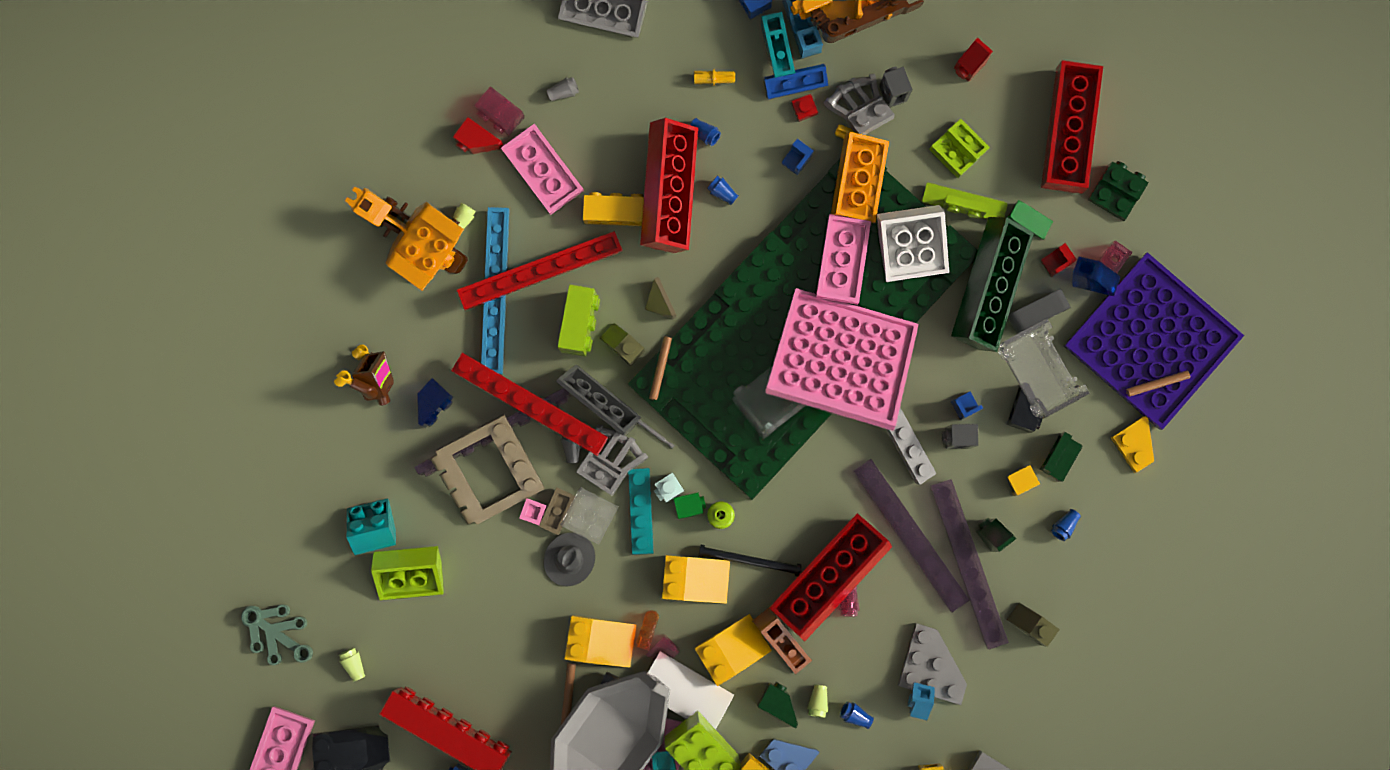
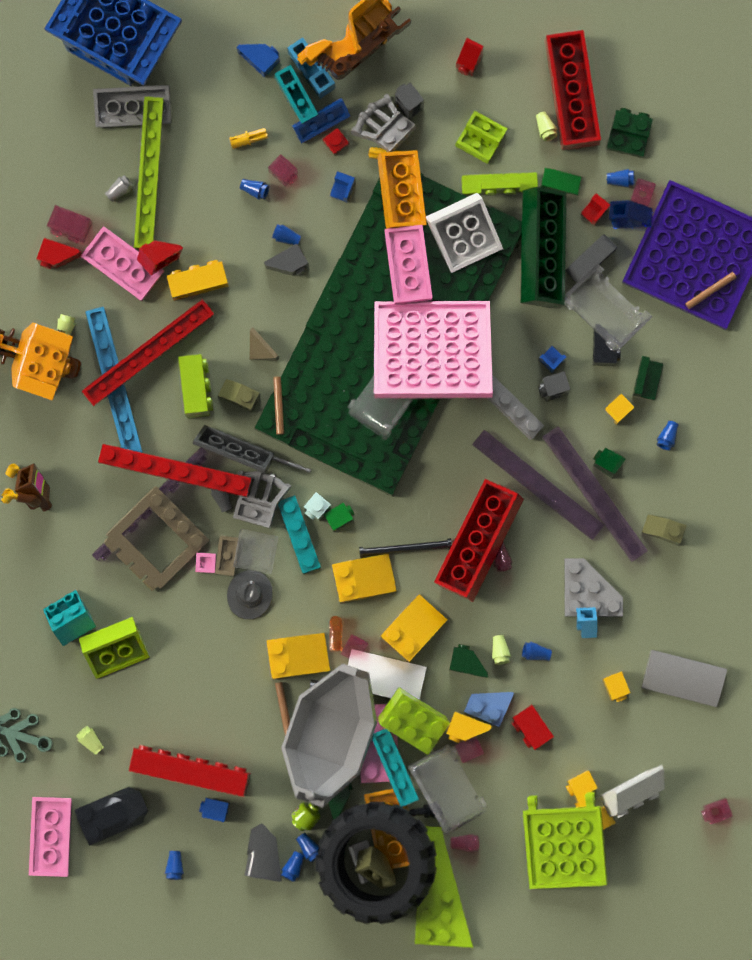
camera: 15 degrees left, 0 degrees up
clear blue slope [417,378,454,428] -> none
red brick [640,118,698,253] -> none
lime head [707,501,735,529] -> none
dark orange slope [752,607,812,675] -> none
yellow wing [1111,416,1154,473] -> none
none -> lime plate [134,96,164,249]
none -> red slope [137,240,183,276]
none -> dark grey slope [264,244,309,276]
none -> clear pink brick [268,154,298,187]
none -> yellowish green cone [536,112,558,141]
none -> blue cone [607,169,635,188]

